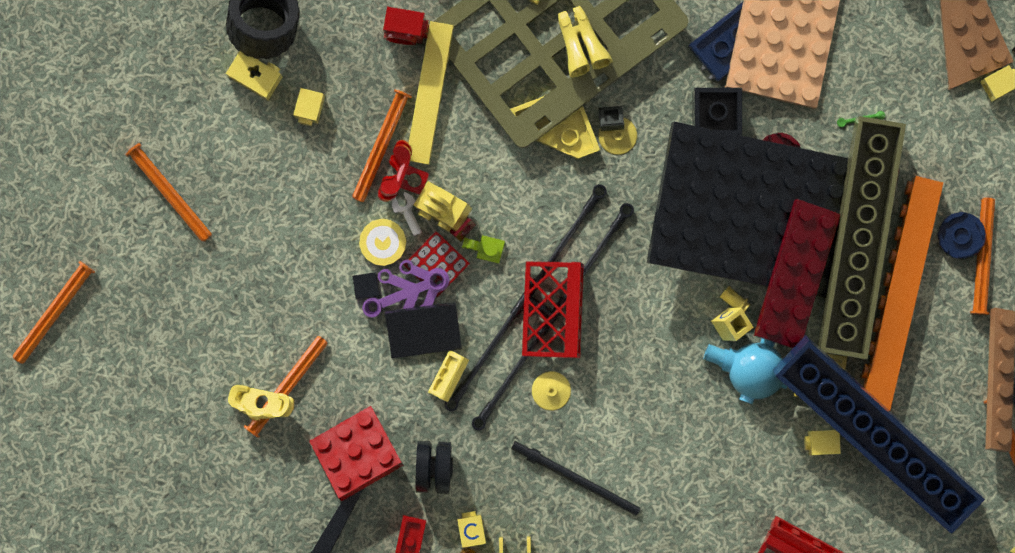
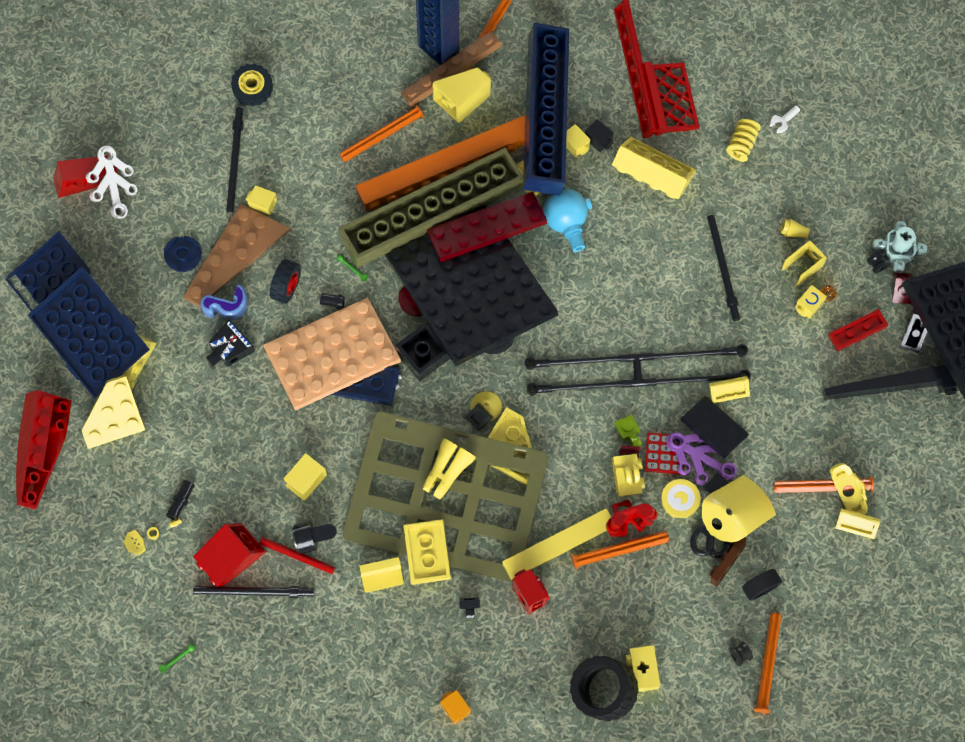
camera: 130 degrees left, 15 degrees down
orange axle [13,261,95,364] -> none
light yellow brick [293,88,325,126] -> none
red plate [309,406,404,501] -> none
white bar [392,192,422,236] -> none
black wheel [415,441,453,494] -> none
red fence [522,261,584,359] -> none
light yellow piece [532,371,571,410] -> none
light yellow brick [711,308,754,341] -> none
light yellow pin [720,286,750,312] -> none
dark blue tile [938,212,986,260] -> none
none -> black wheel [269,259,301,304]
none -> black pin [320,293,345,309]
none -> light yellow slope [433,67,491,123]
none -> black brick [585,119,614,152]
none -> light yellow slope [612,137,696,199]
none -> black piece [690,523,730,558]
none -> light yellow piece [702,475,776,542]
none -> reddish brown hinge [709,537,747,586]
none -> pearl dark grey wheel [729,641,753,667]
none -> black tyre [742,569,783,601]
none -> light yellow tile [835,508,880,539]

